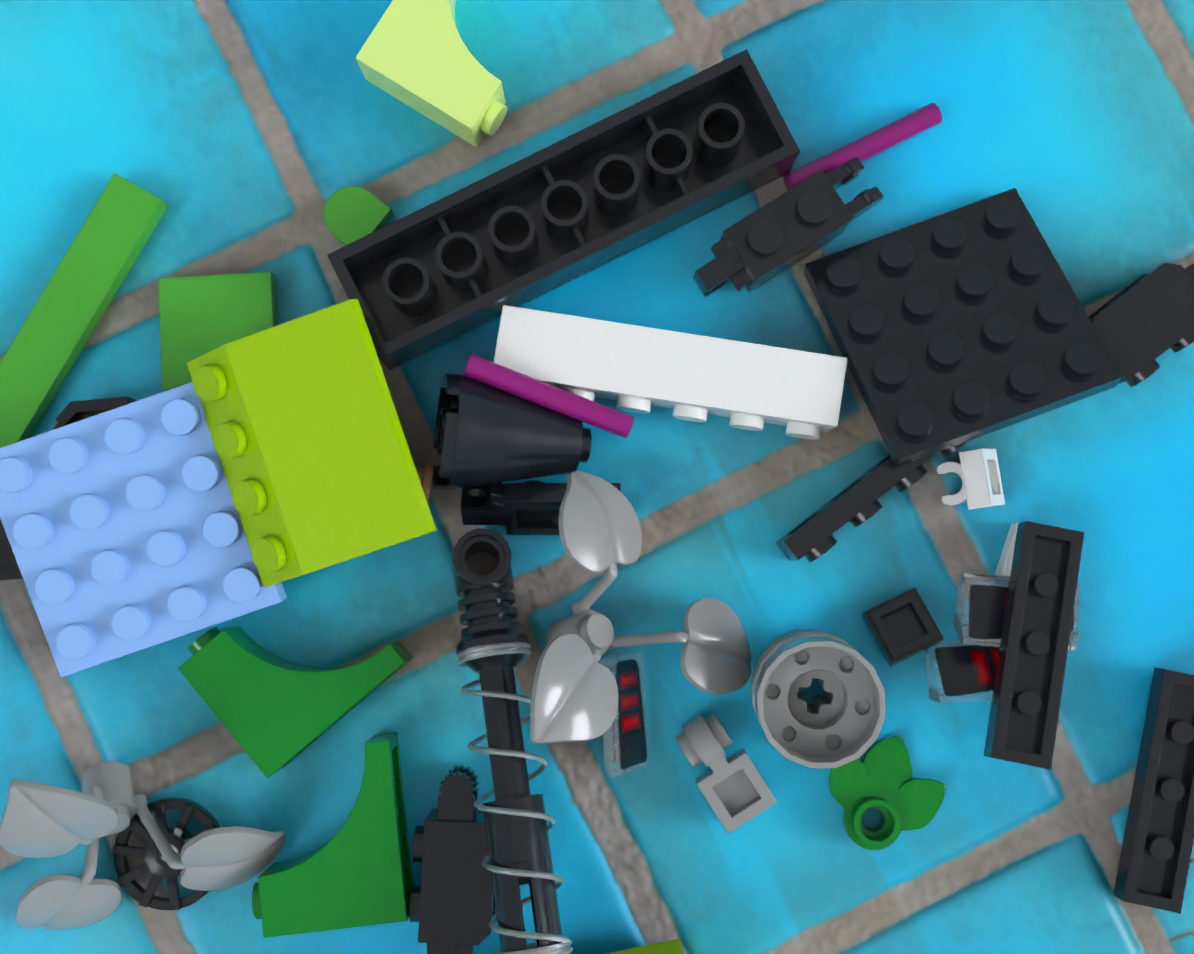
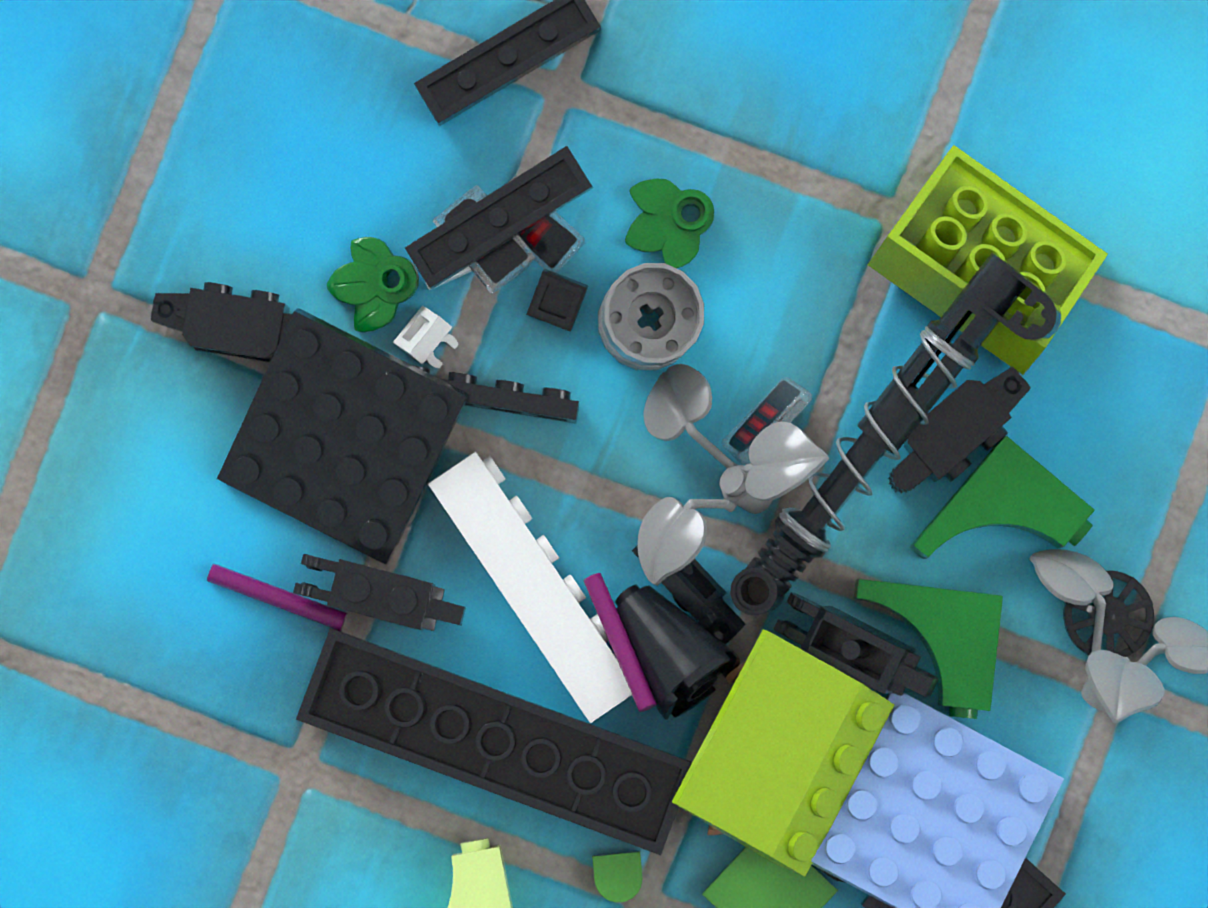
camera: 130 degrees left, 0 degrees up
light grey plate [675,713,777,834] -> none
none -> green plate [327,237,419,332]
none -> black hinge [774,592,939,697]

